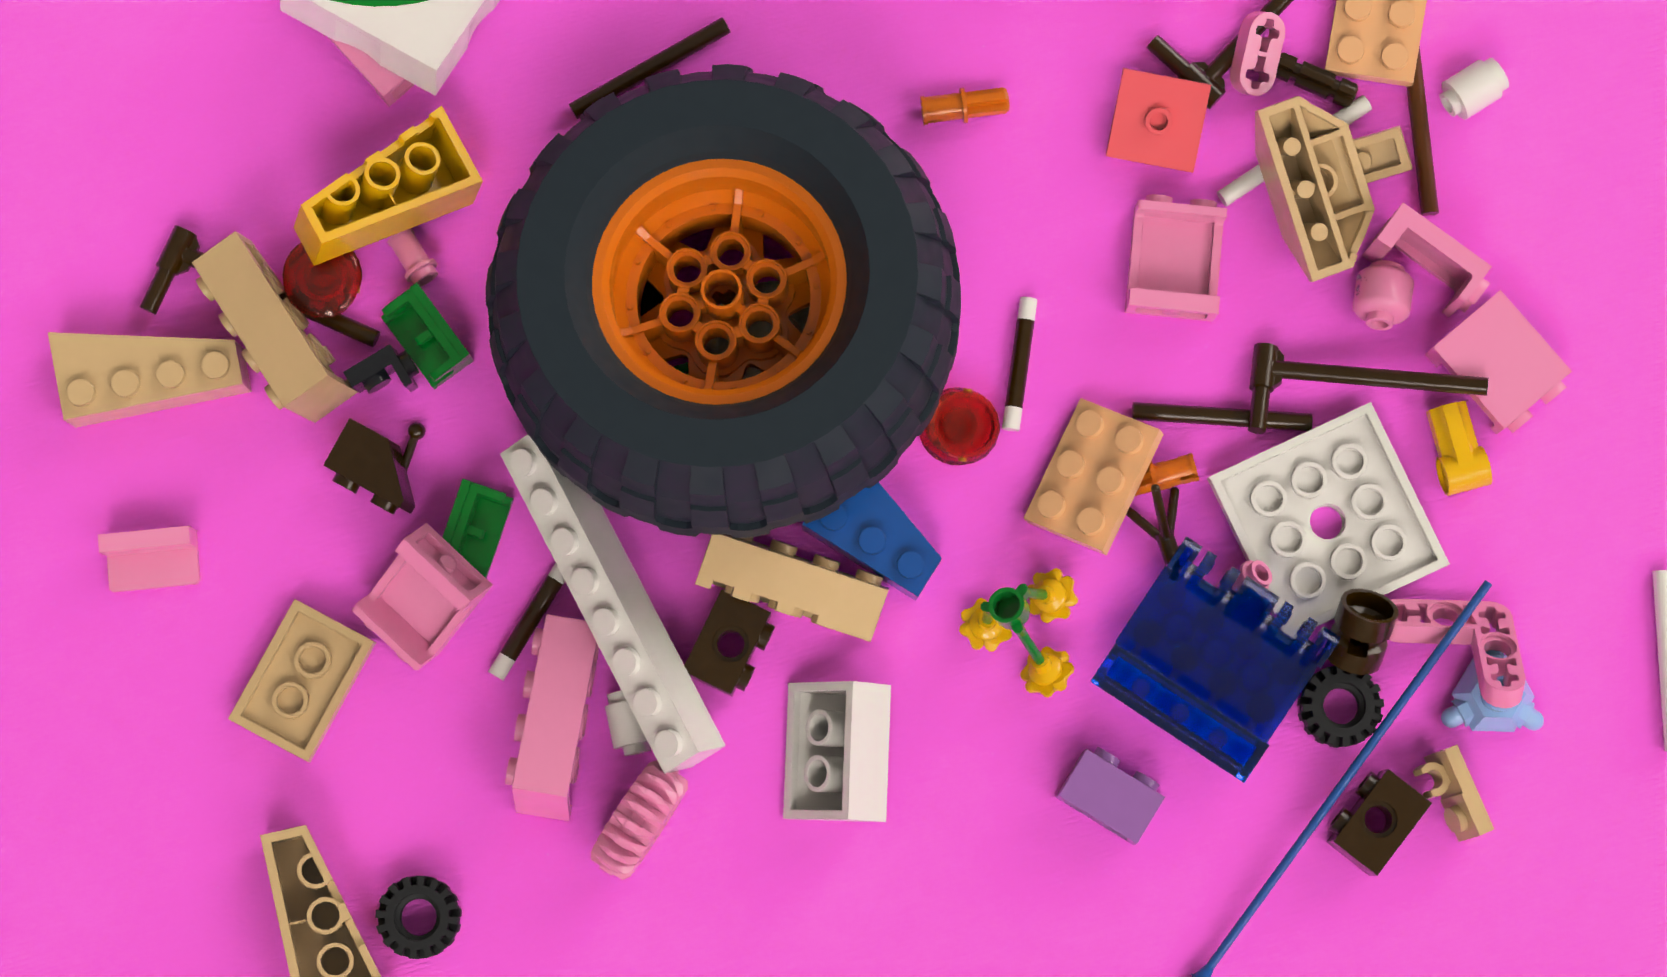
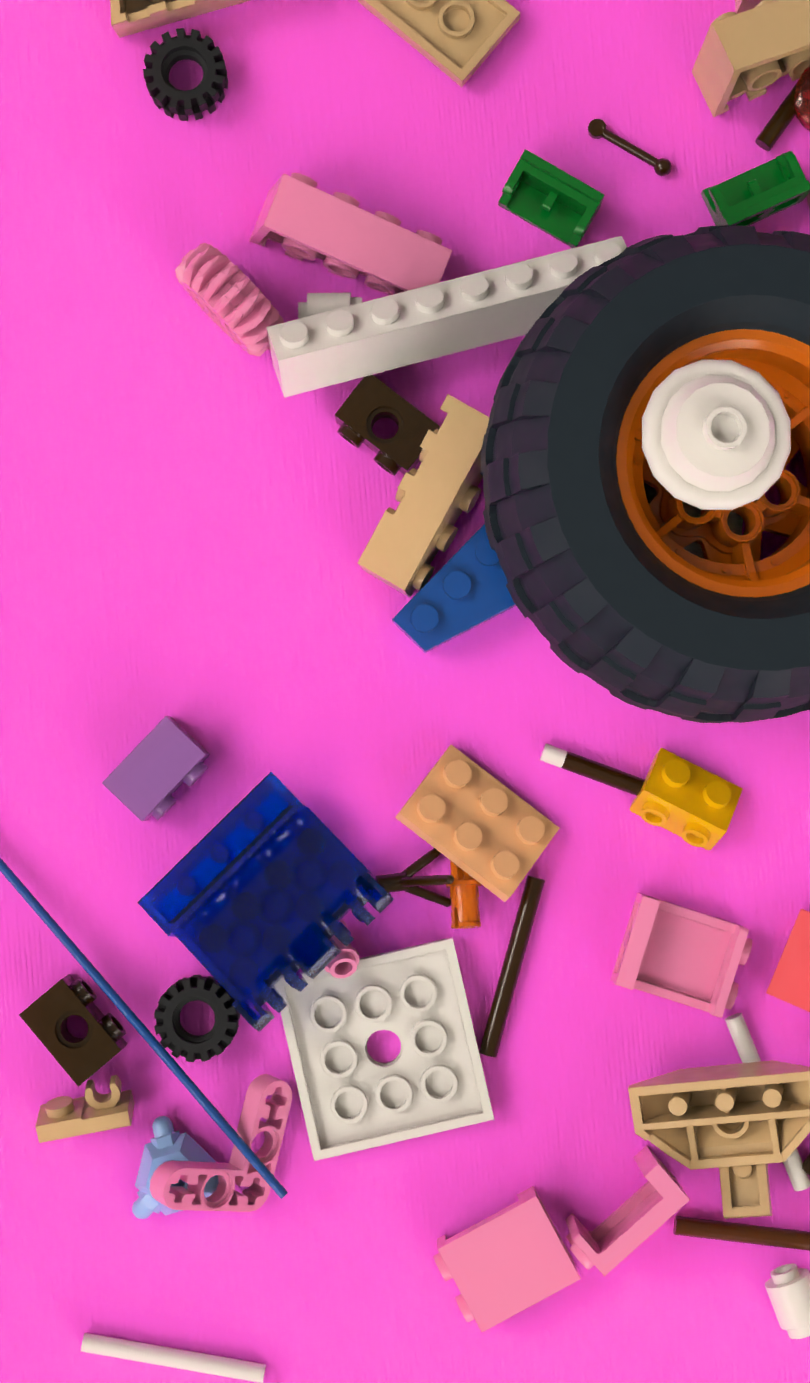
camera: 105 degrees right, 5 degrees up
dark brown slope [323,418,415,515] -> none
black bracket [343,344,419,394] -> none
bright pink panel [352,523,493,670] -> none
dark brown bar [488,563,565,681] -> none
white slope [783,681,891,822] -> none
clear red piece [920,387,1000,466] -> none
yellow plant [959,568,1078,698] -> none
dark brown bar [1248,343,1488,434] -> none
dark brown wheel [1324,589,1399,675] -> none
bright pink head [1353,260,1414,330] -> none
yellow piece [1426,401,1492,496] -> none
none -> yellow bracket [630,748,743,850]
none -> white piece [642,359,791,510]

